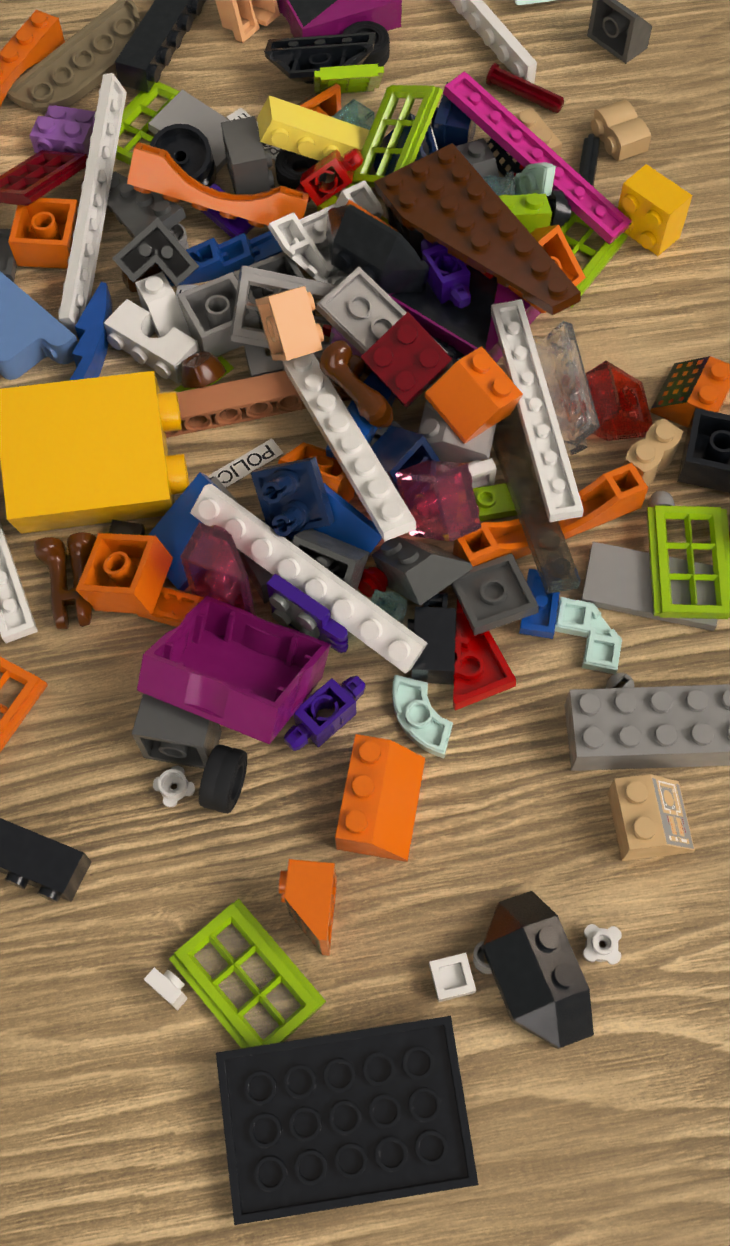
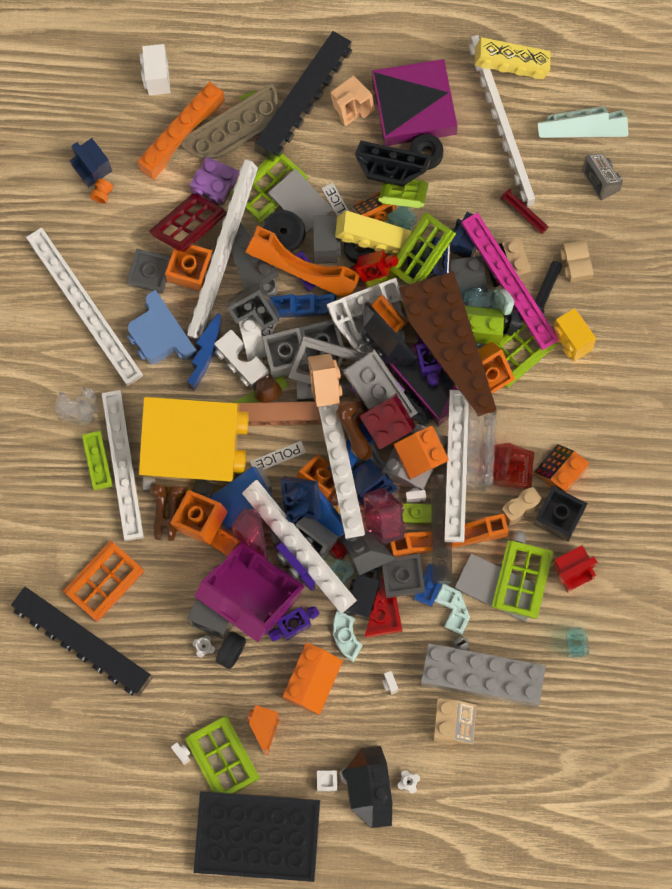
camera: 15 degrees right, 10 degrees up
none -> light grey hinge [142,475,156,490]
none -> white plate [382,671,399,695]

